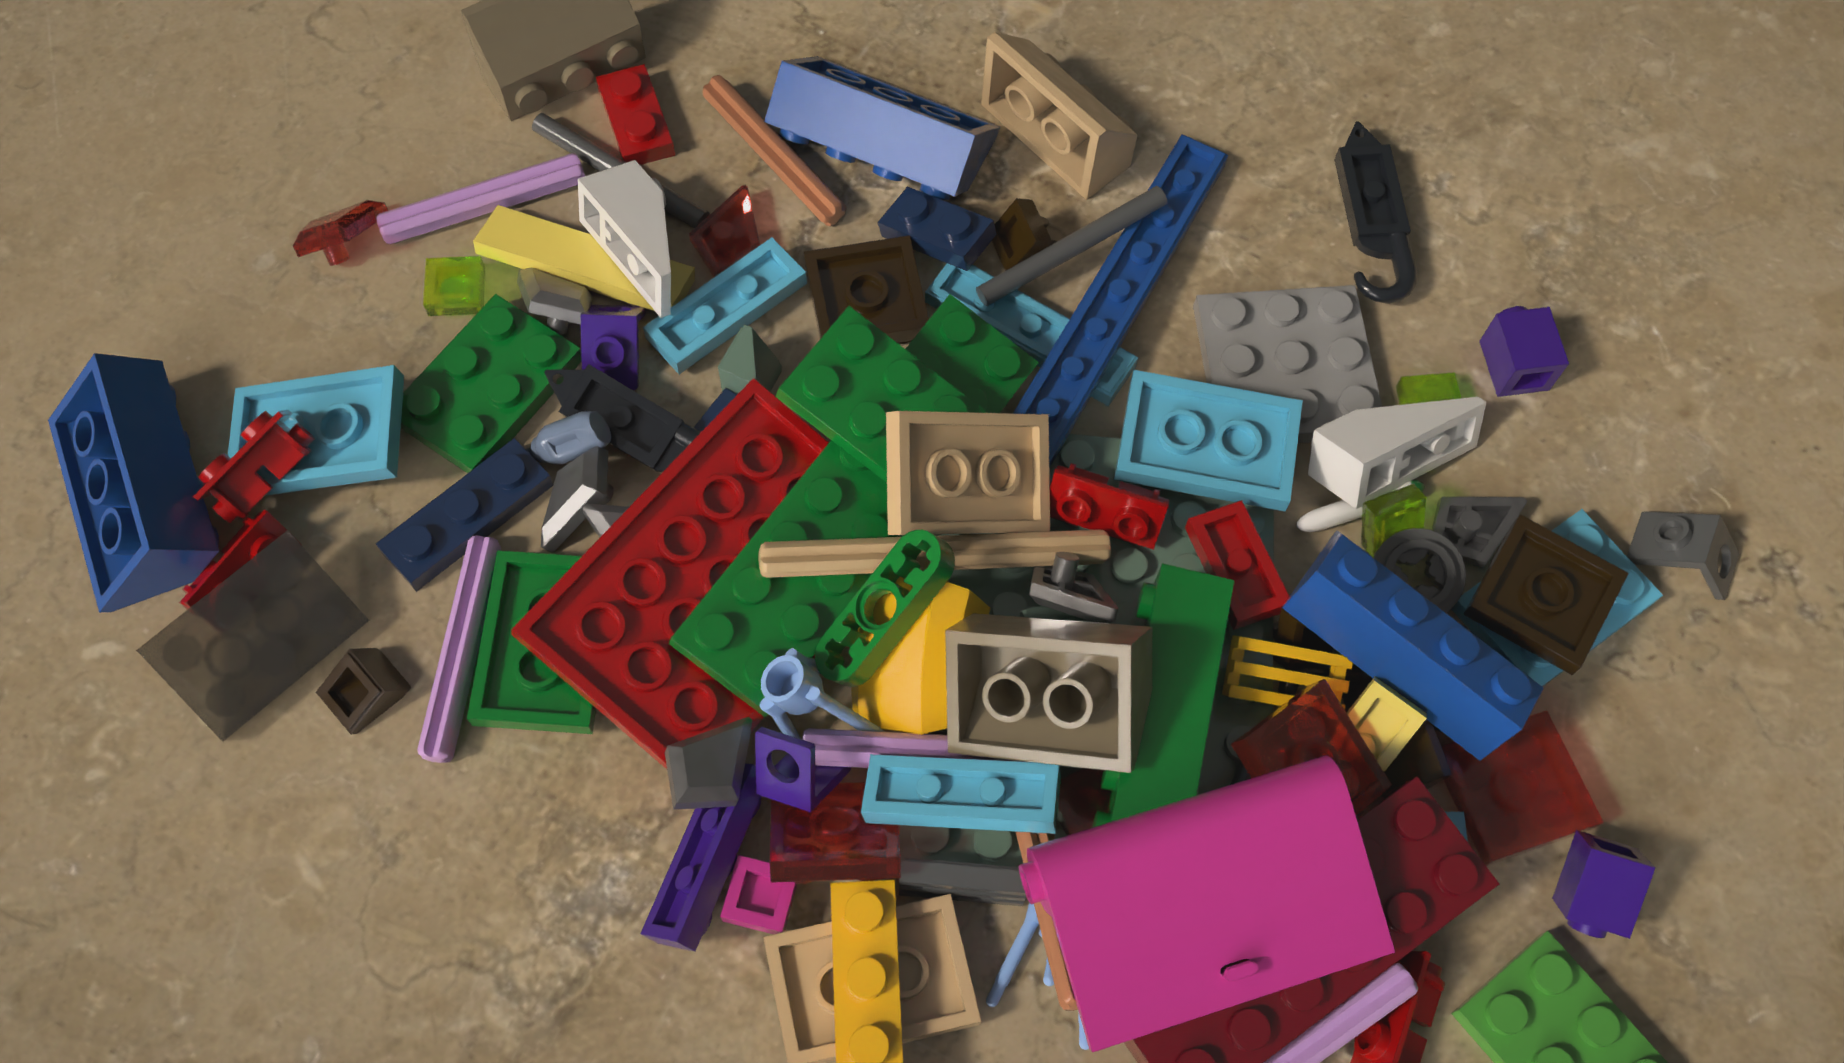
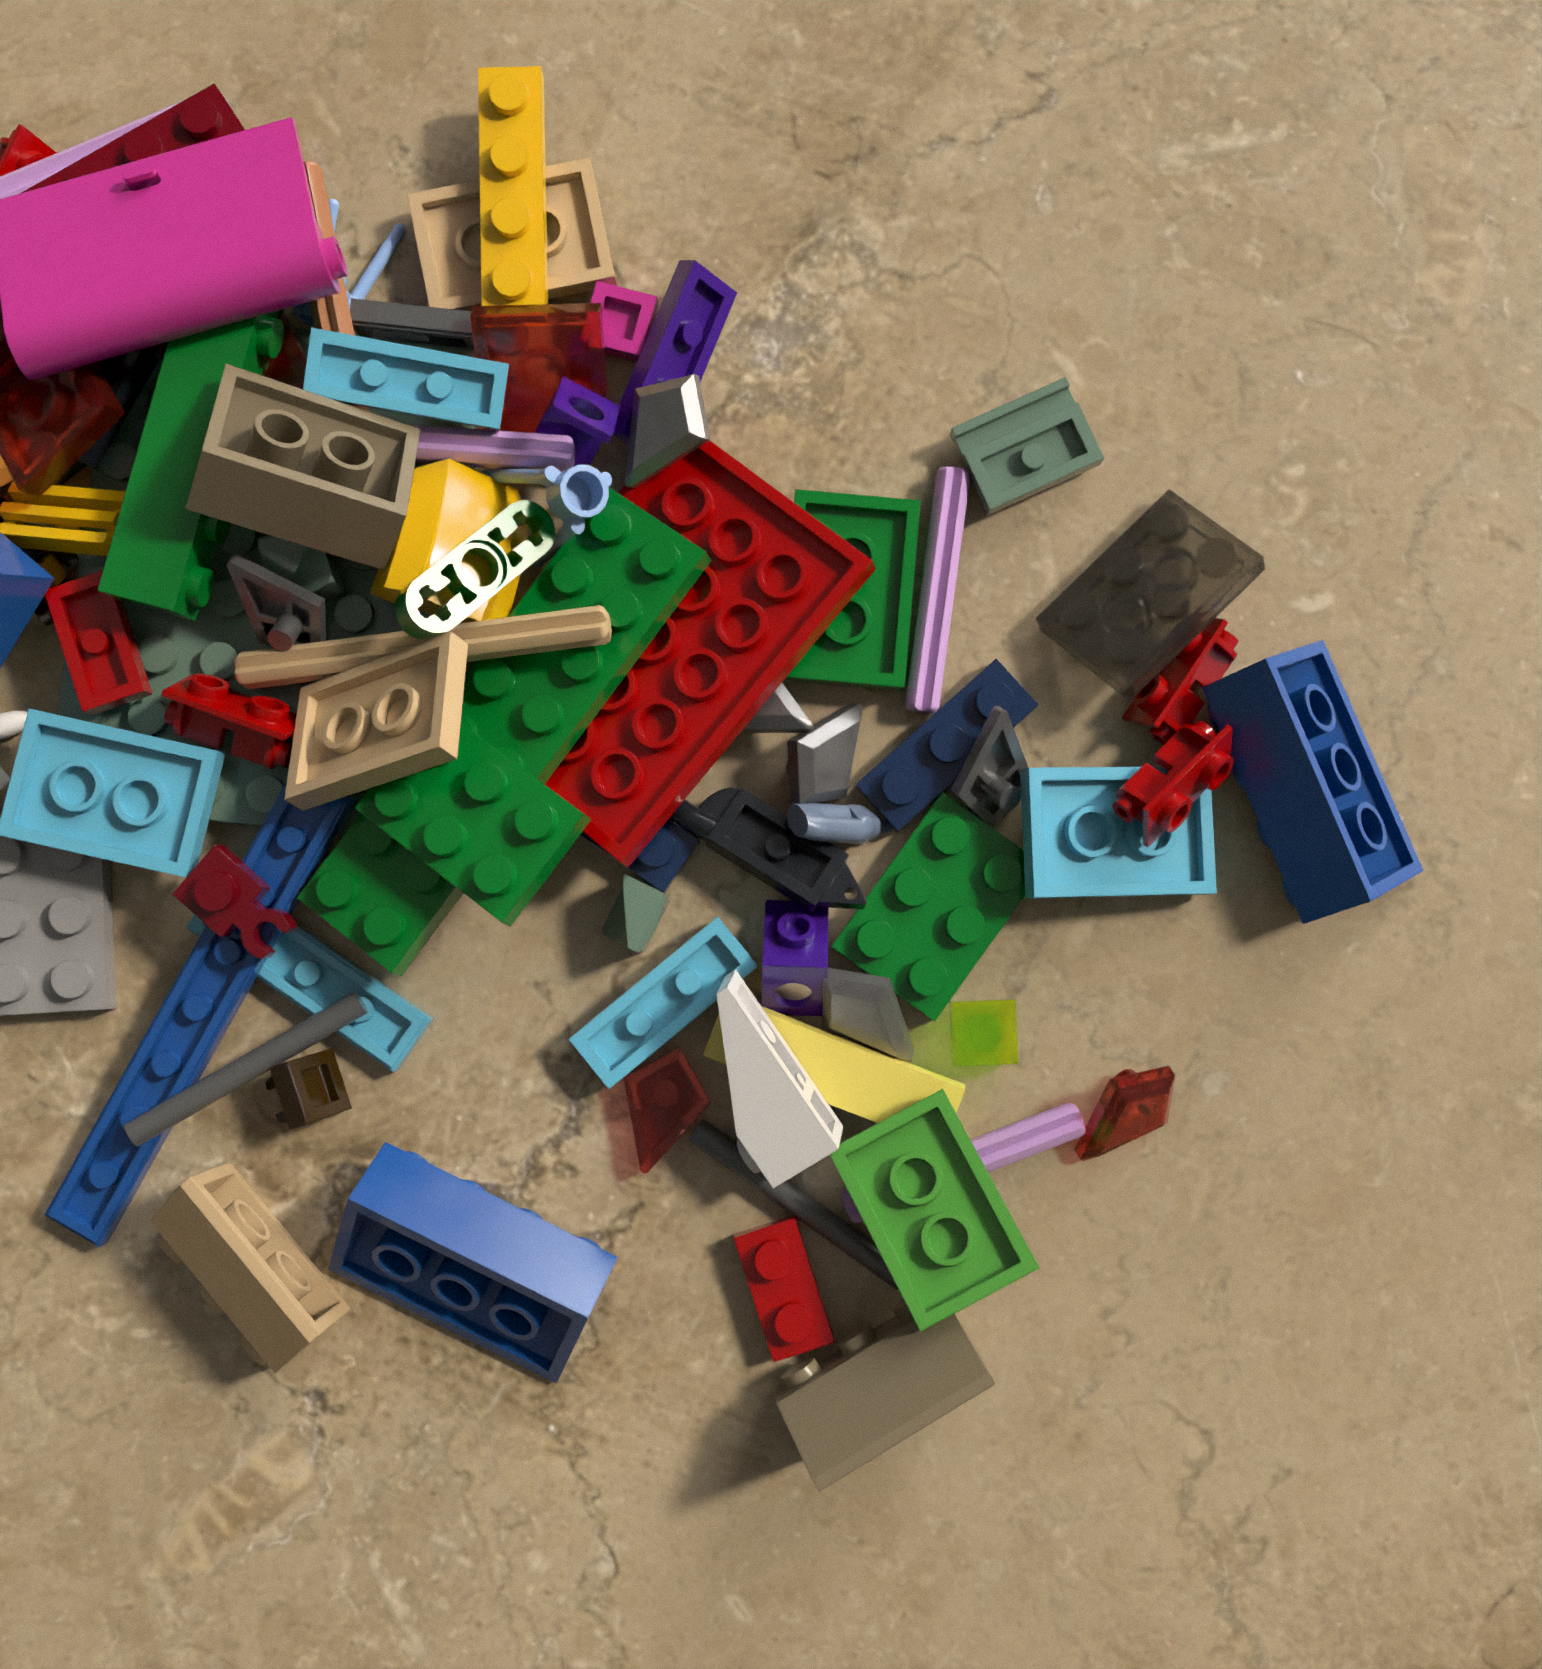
camera: 175 degrees left, 20 degrees up
dark brown slope [316,648,411,735] -> none
nougat axle [702,75,847,226] -> none
dark brown plate [804,235,929,343] -> none
dark blue plate [877,186,997,271] -> none
none -> dark red plate [172,845,297,959]
none -> bright green plate [830,1089,1040,1332]
none -> sand green plate [950,377,1104,516]
none -> flat silver piece [951,706,1028,829]

